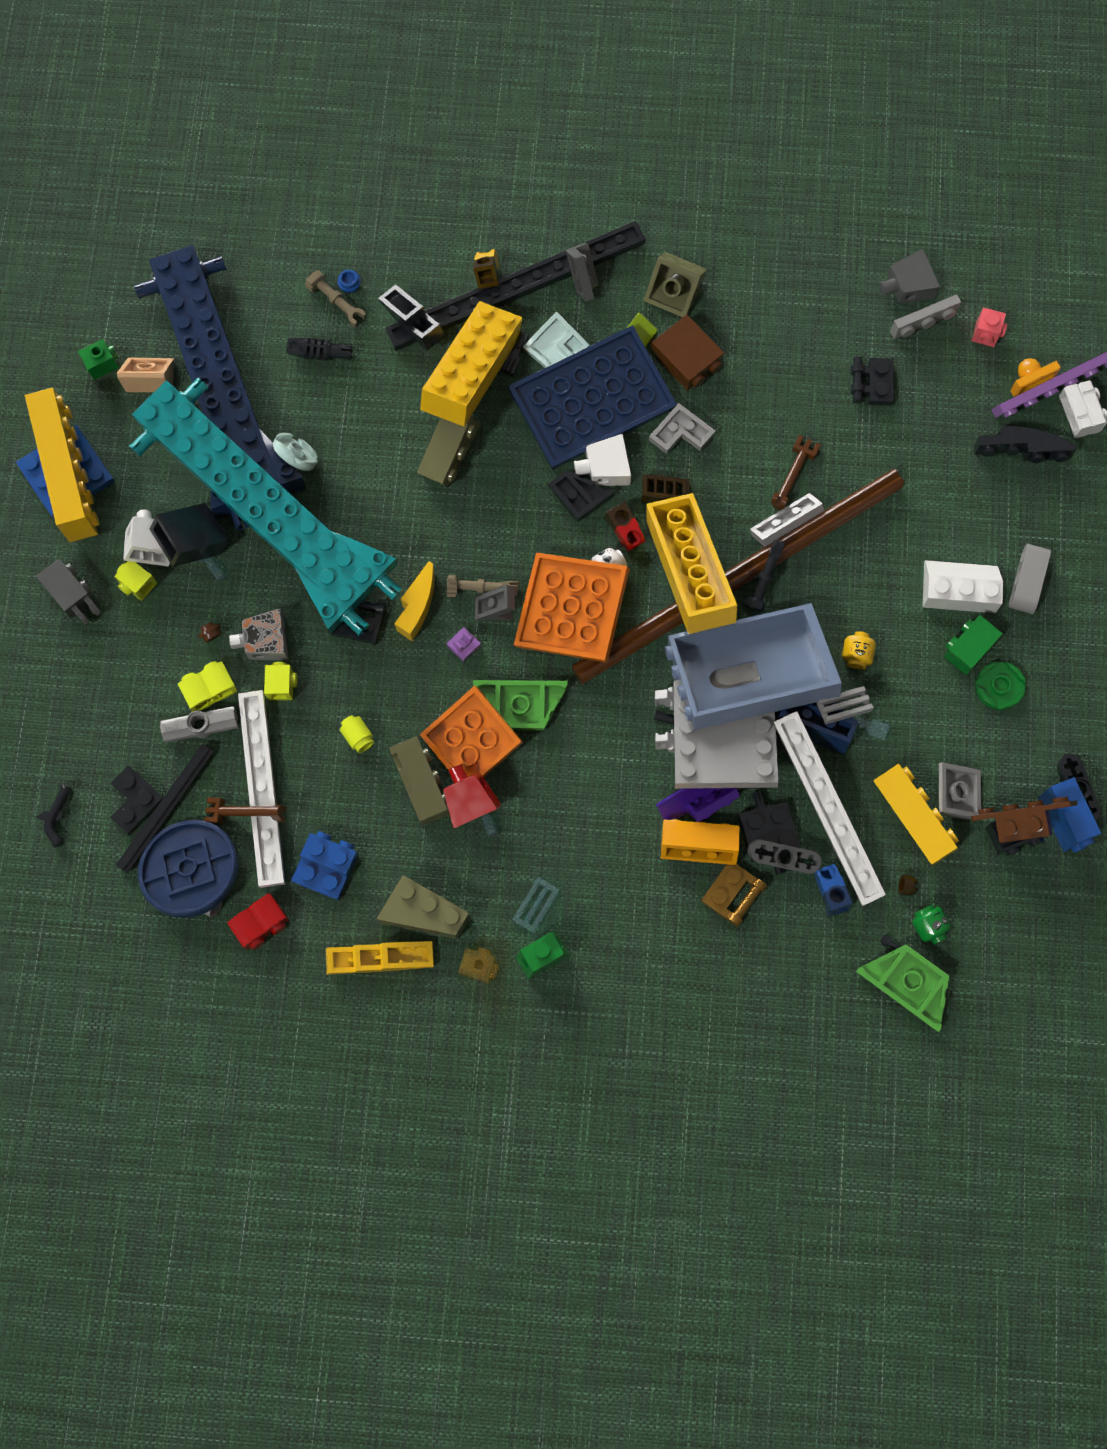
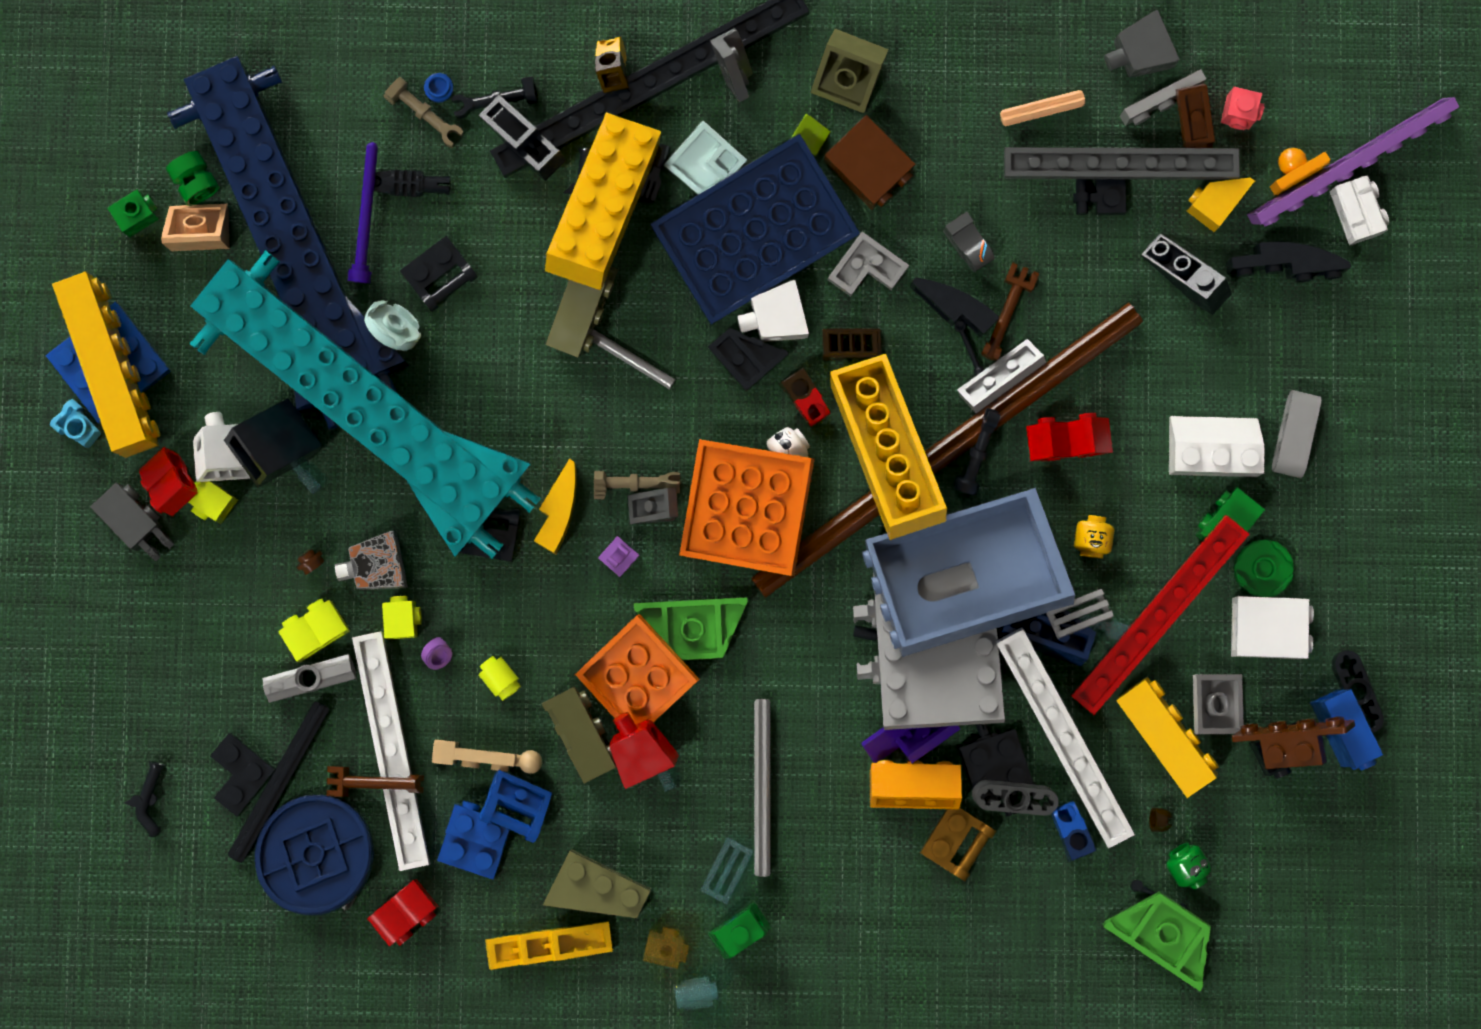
camera: 10 degrees left, 10 degrees up
none -> medium azure plate [50,399,101,448]
none -> red brick [139,446,197,516]
none -> green wheel [166,151,220,206]
none -> dark purple piece [347,142,378,284]
none -> black plate [400,236,478,312]
none -> medium lavender tile [421,637,452,670]
none -> tan plate [432,740,542,774]
none -> black piece [451,76,538,119]
none -> blue plate [479,770,552,843]
none -> light grey bar [591,329,675,390]
none -> clear light blue brick [674,976,719,1011]
none -> light grey axle [754,699,770,877]
none -> black slope [910,278,1000,338]
none -> dark grey leg [943,212,995,272]
none -> black hinge [954,320,985,376]
none -> light nougat axle [1000,90,1085,126]
none -> dark grey plate [1004,147,1240,180]
none -> red brick [1026,413,1113,461]
none -> red plate [1071,515,1250,715]
none -> black slope [1141,233,1232,315]
none -> reddish brown hinge [1175,83,1215,148]
none -> yellow slope [1187,178,1255,232]
none -> white brick [1231,596,1314,659]

